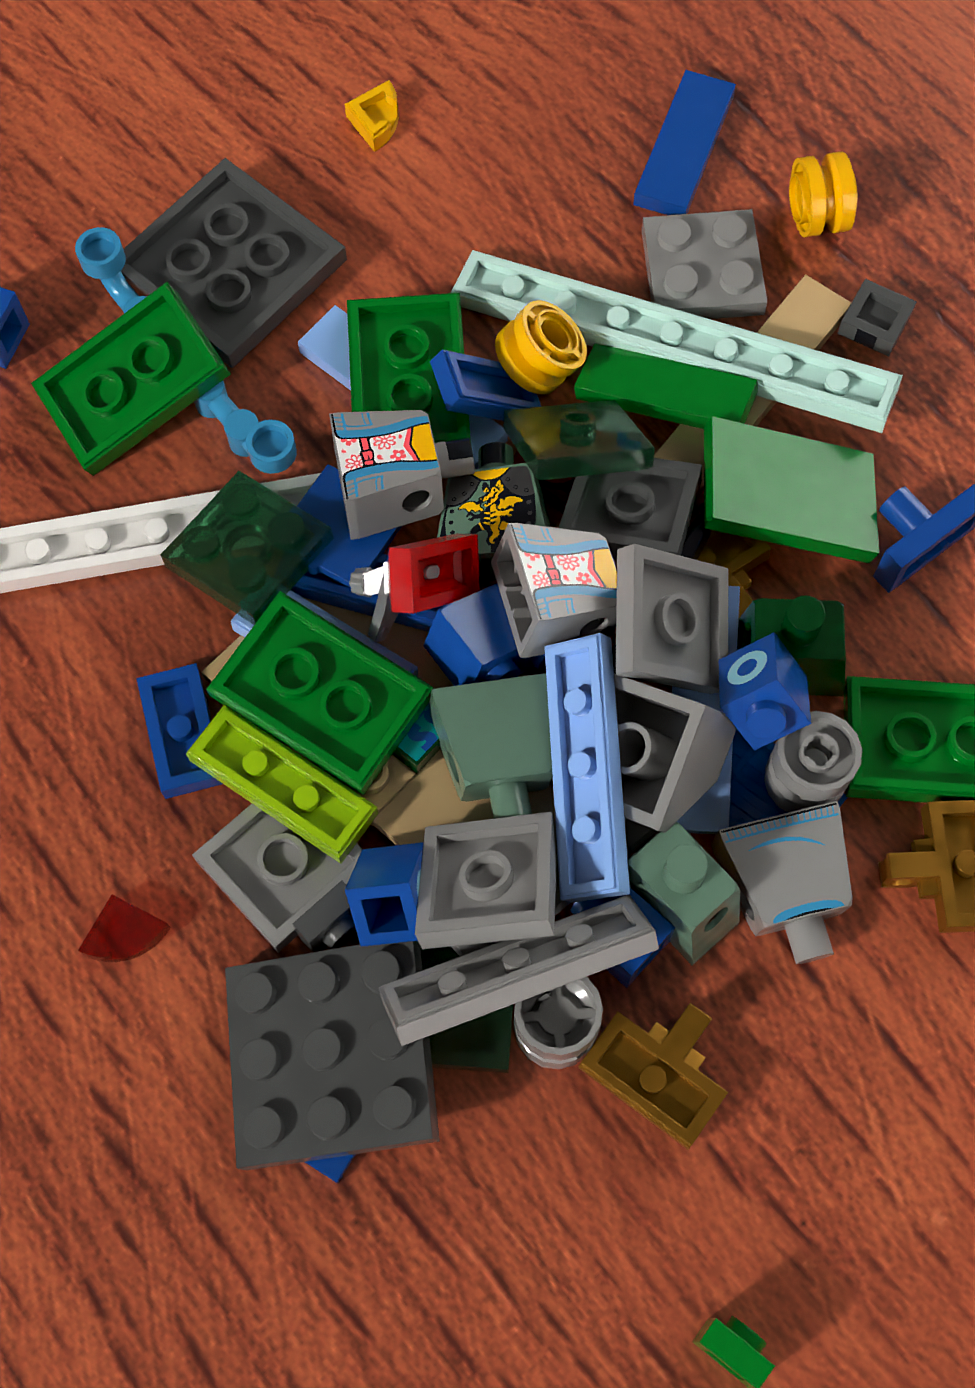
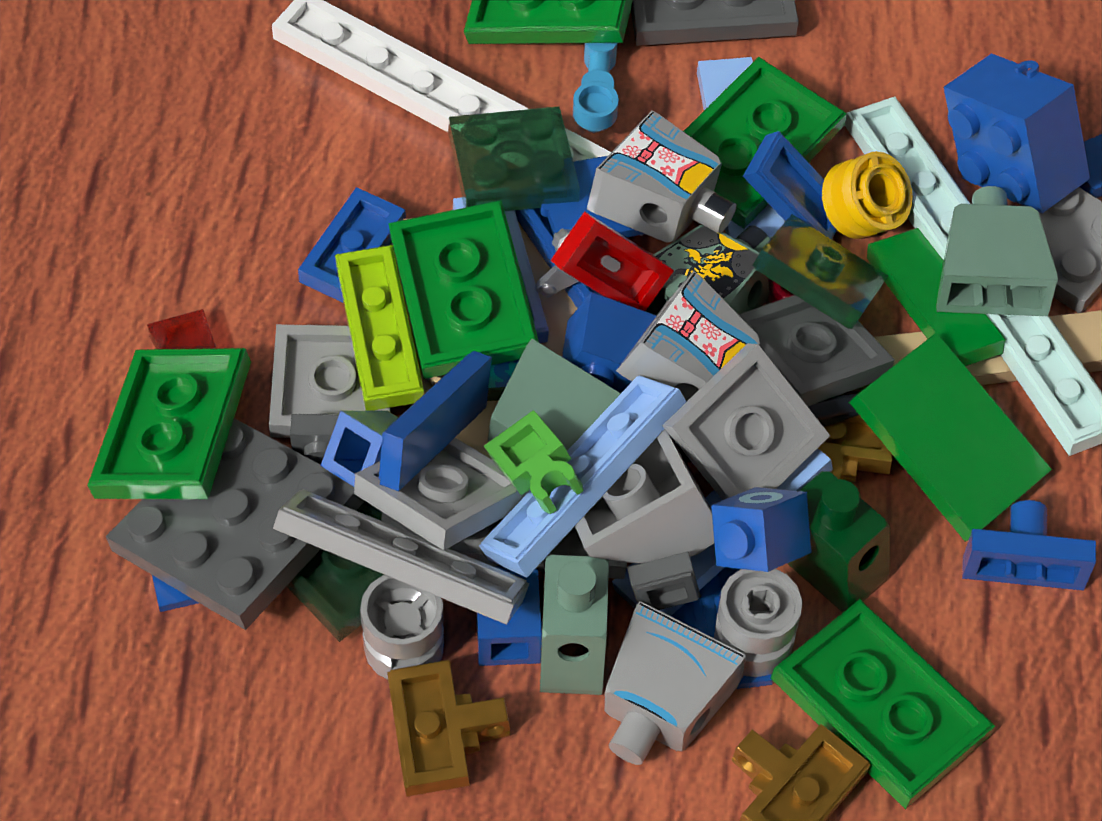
camera: 40 degrees right, 10 degrees down
none -> green tile [87,348,251,499]
none -> blue tile [379,351,492,492]
none -> bright green plate [484,410,584,514]
none -> dark grey tile [627,551,701,610]
none -> sand green torso [936,186,1058,317]
none -> blue brick [943,53,1090,214]

